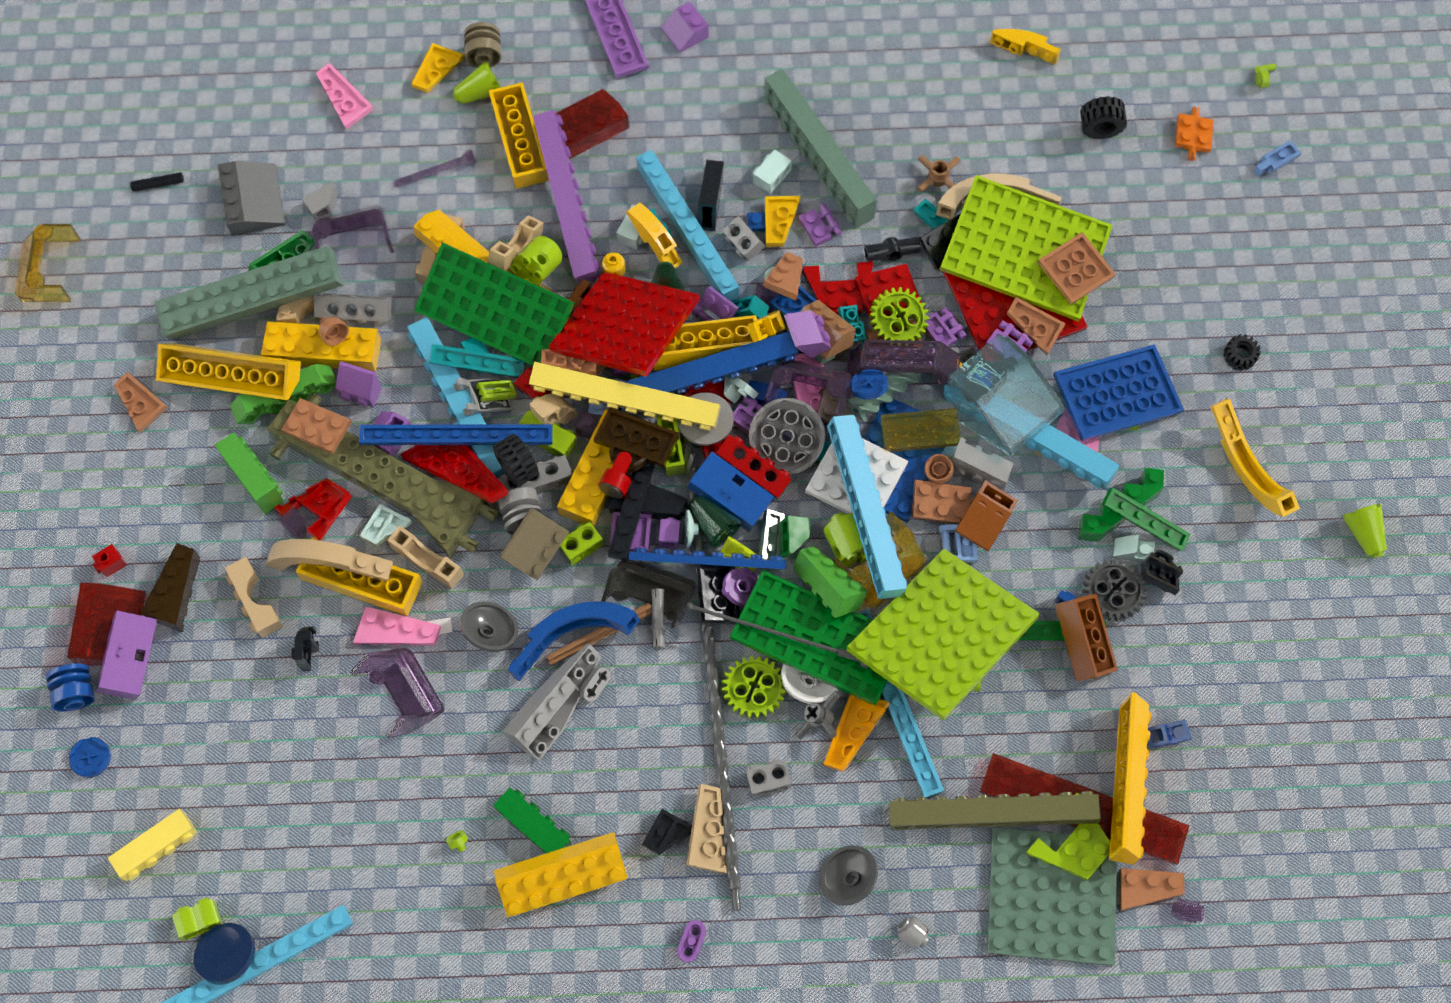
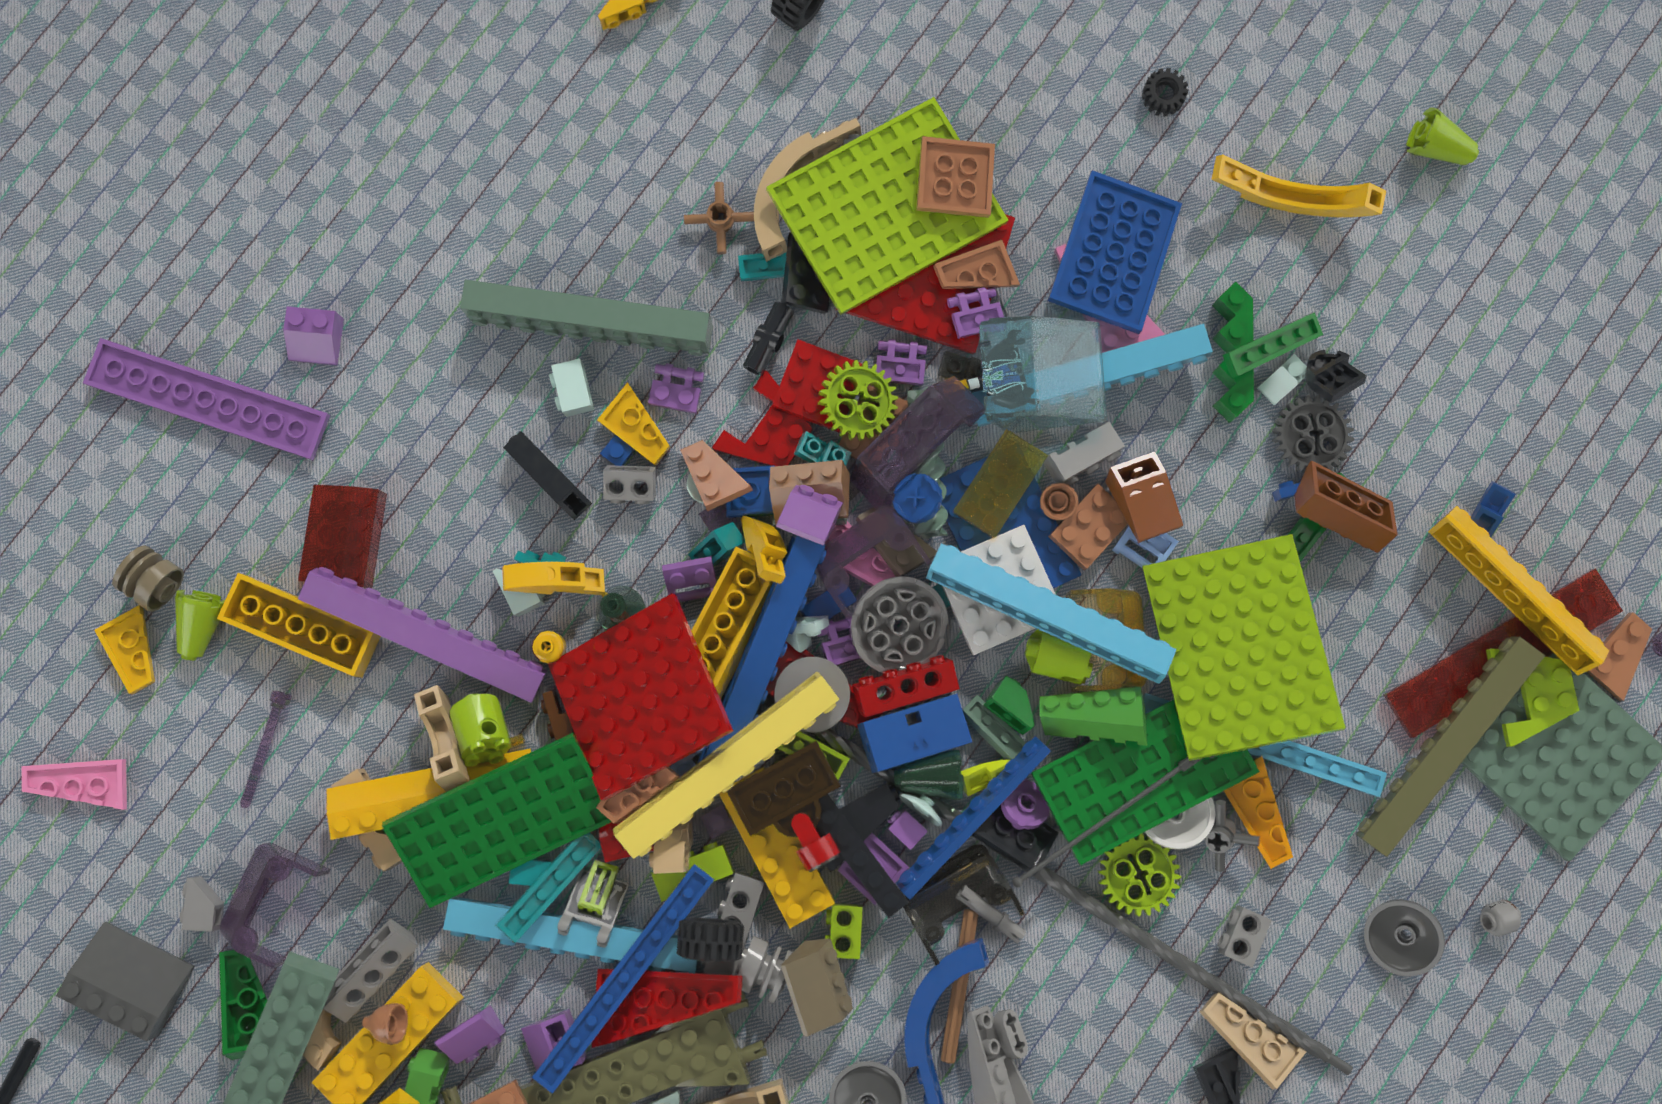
camera: 50 degrees left, 15 degrees up
medium azure brick [636,150,739,301] -> none

